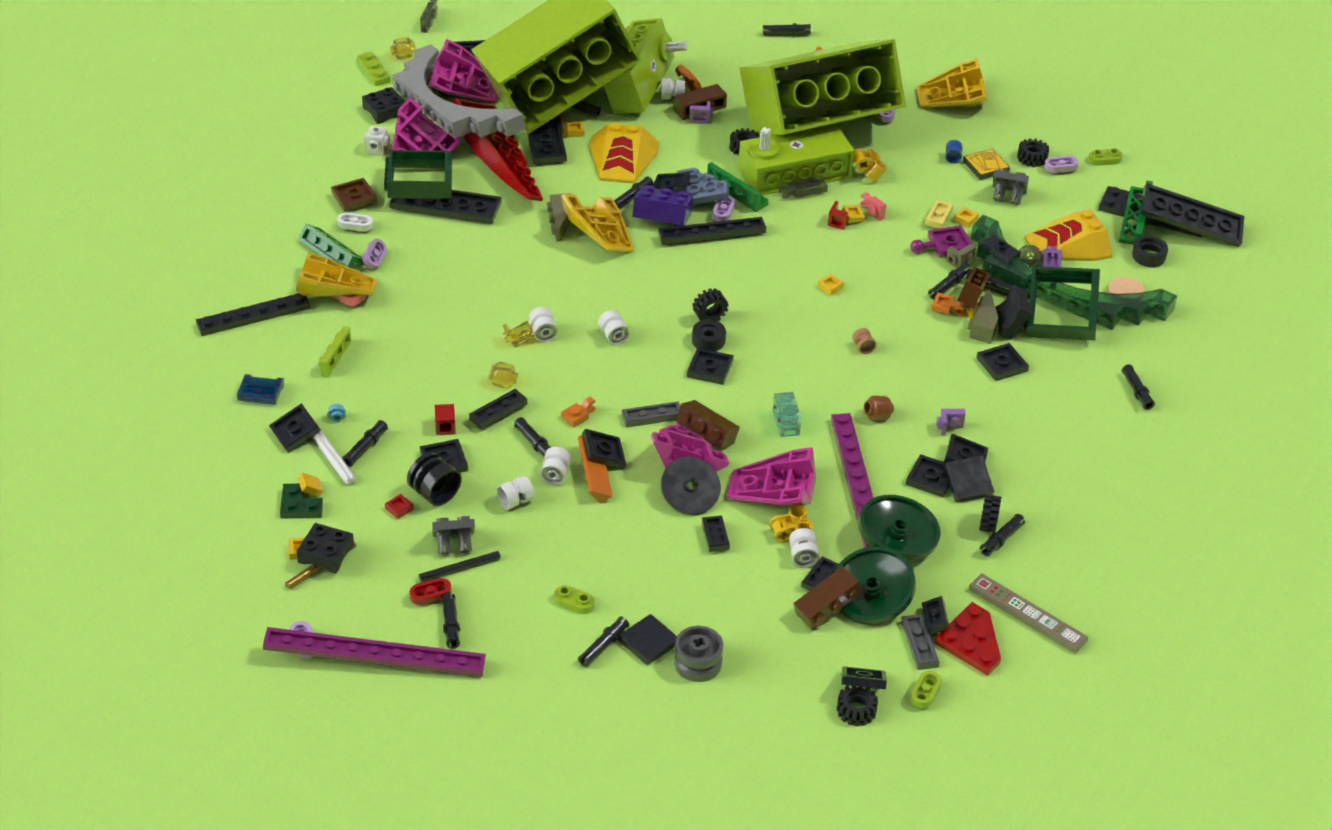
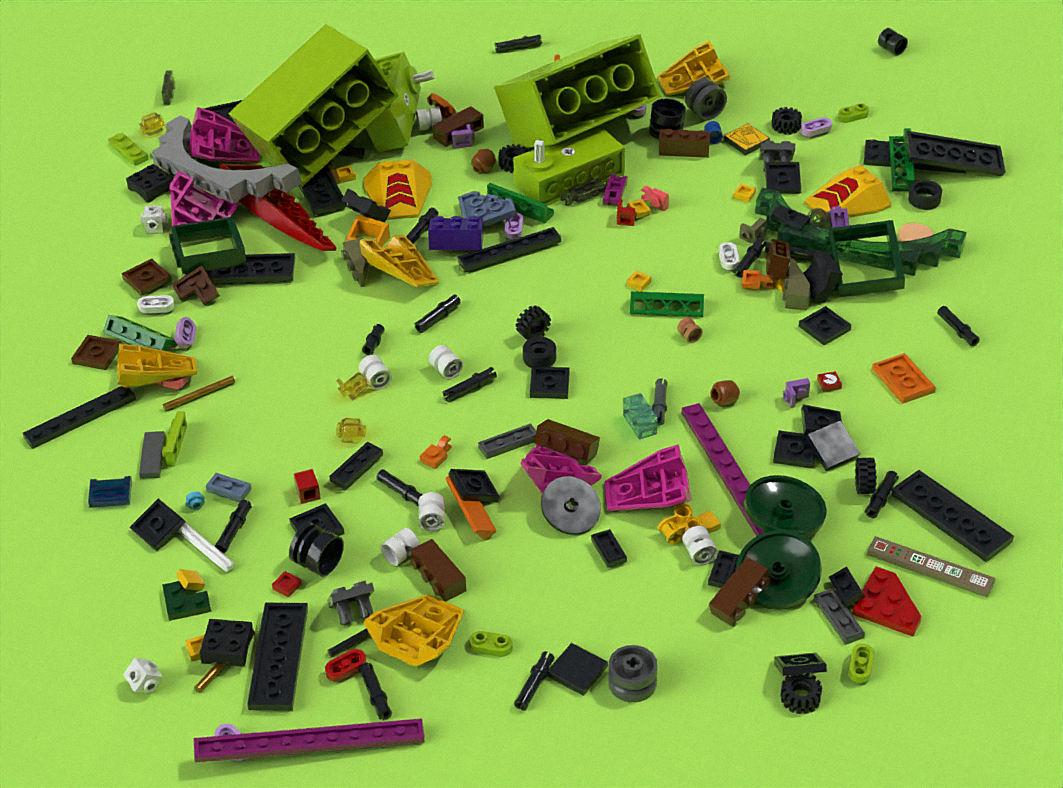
camera: 10 degrees left, 0 degrees up
black tile [653,172,691,192] -> none
yellow piece [853,148,887,182] -> none
magenta plate [910,225,973,258] -> none
light yellow plate [925,200,953,229] -> none
none -> reddish brown tile [71,335,122,370]
none -> white brick [123,658,163,694]
none -> dark grey tile [139,431,165,478]
none -> pearl gold bar [163,376,235,411]
none -> reddish brown plate [171,266,220,305]
none -> sand blue plate [206,473,251,502]
none -> black plate [247,602,308,711]
none -> black brick [342,189,391,222]
none -> light orange tile [346,215,390,247]
none -> black pin [362,324,385,355]
none -> yellow wedge [364,594,464,667]
none -> reddish brown brick [410,539,467,602]
none -> black pin [414,294,461,333]
none -> black pin [442,367,497,402]
none -> dark orange head [471,149,496,174]
none -> magenta plate [603,174,628,206]
none -> green fence [630,291,704,316]
none -> black wheel [649,98,686,139]
none -> dark grey pin [652,378,668,426]
none -> reddish brown brick [659,129,710,158]
none -> dark grey wheel [685,78,727,120]
none -> yellow tile [698,511,721,533]
none -> white plate [719,242,739,271]
none -> black tile [765,162,801,194]
none -> red tile [817,371,842,392]
none -> orange tile [872,353,936,404]
none -> black wheel [878,28,908,56]
none -> black plate [891,470,1014,562]

